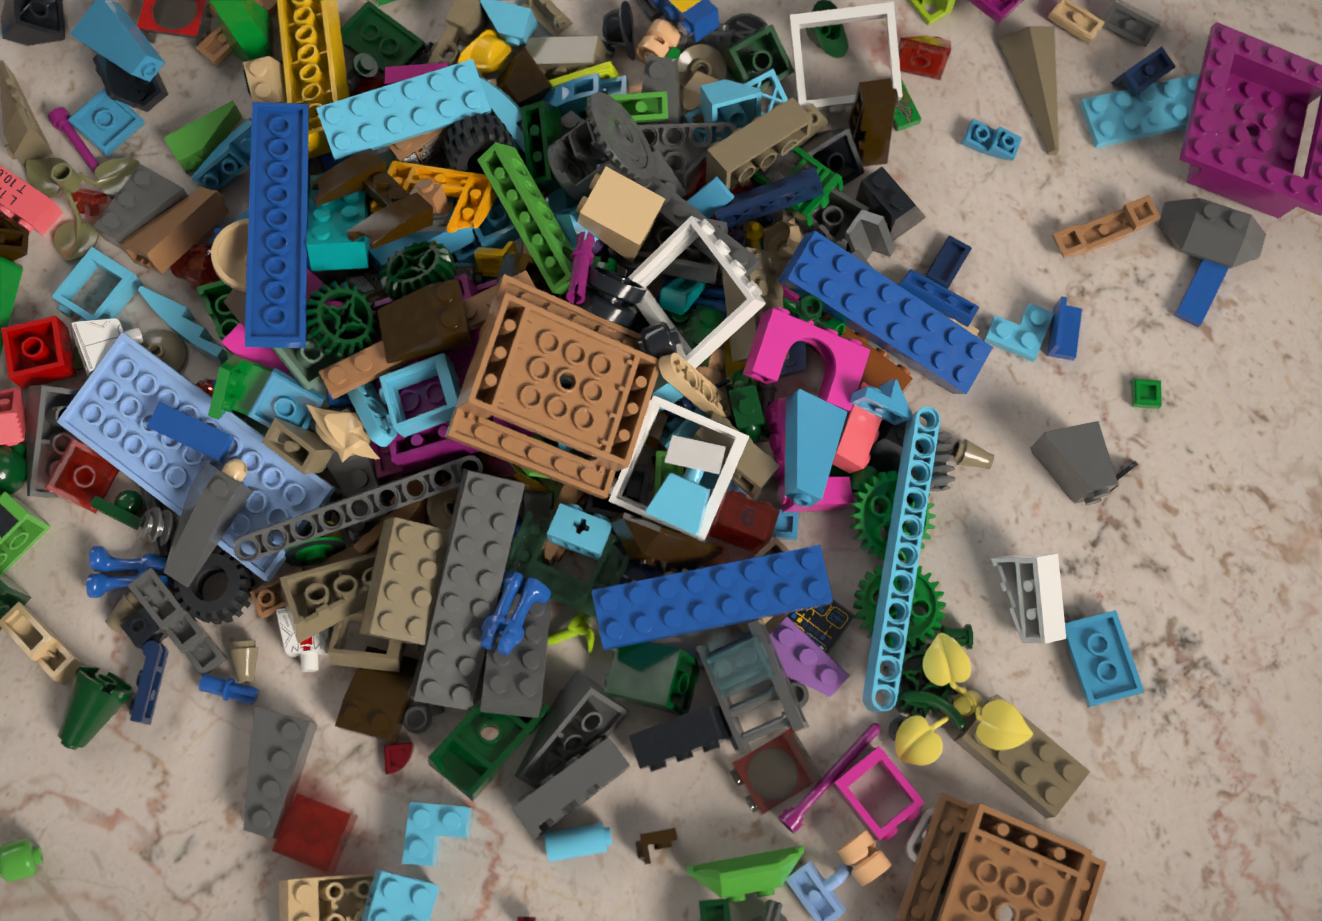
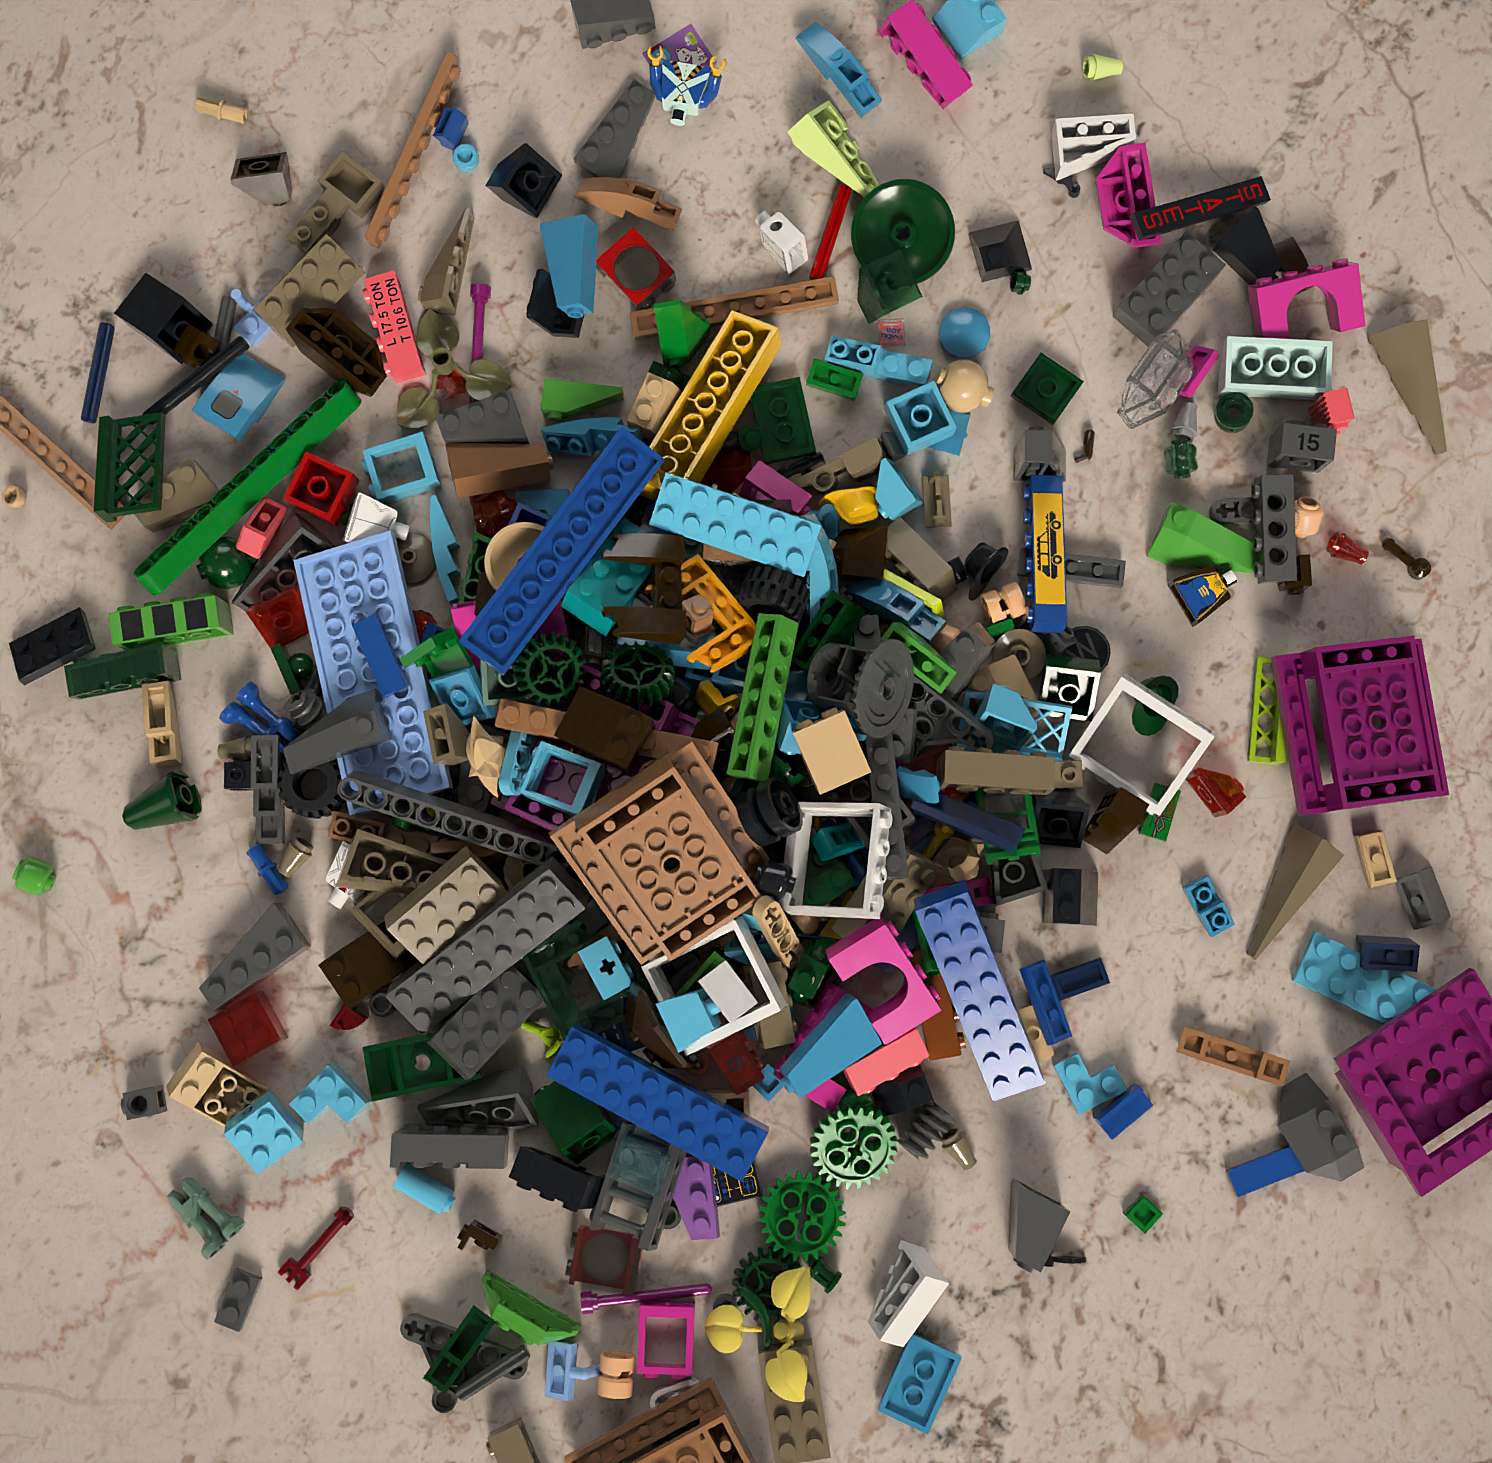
camera: 45 degrees right, 10 degrees up
dark azure plate [67,87,145,157] -> none
dark blue plate [129,640,168,725] -> none
tan hinge [221,458,248,483] -> none
blue piece [480,571,551,656] -> none
magenta pin [566,232,595,304] -> none
dark green plate [795,295,823,322] -> none
dark grey panel [845,209,896,260] -> none
dark azure slope [850,379,912,425] -> none
medium azure beam [862,406,940,712] -> none

